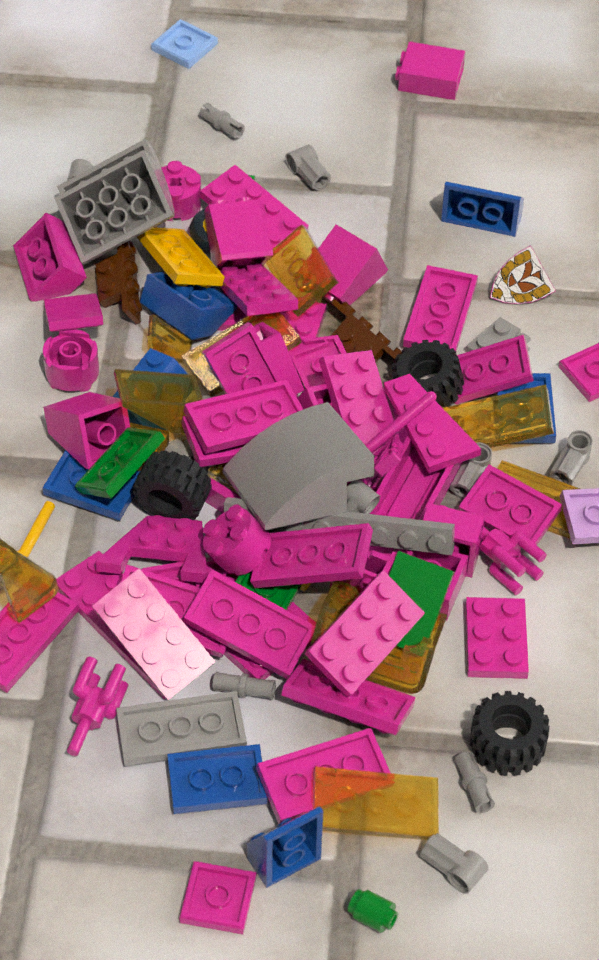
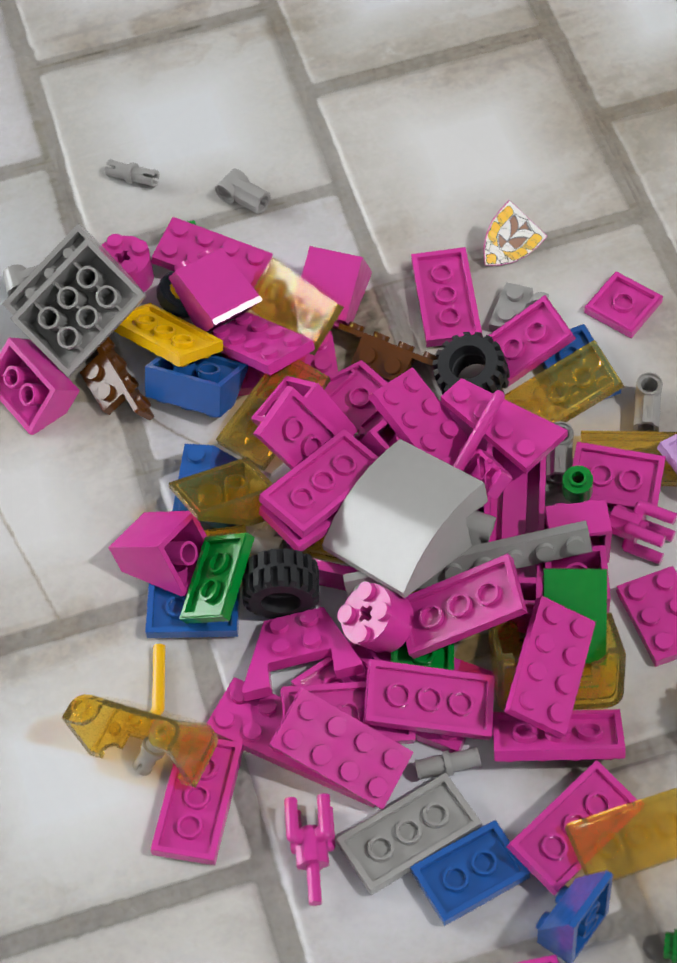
camera: 15 degrees left, 5 degrees up
dark pink brick [43,329,99,392] -> none
dark pink tile [44,293,104,332] -> none
clear yellow slope [147,314,192,363] -> none
light blue tile [151,19,218,69] -> none
dark pink brick [395,41,465,100] -> none
blue slope [441,181,524,237] -> none
none -> green brick [562,465,593,503]

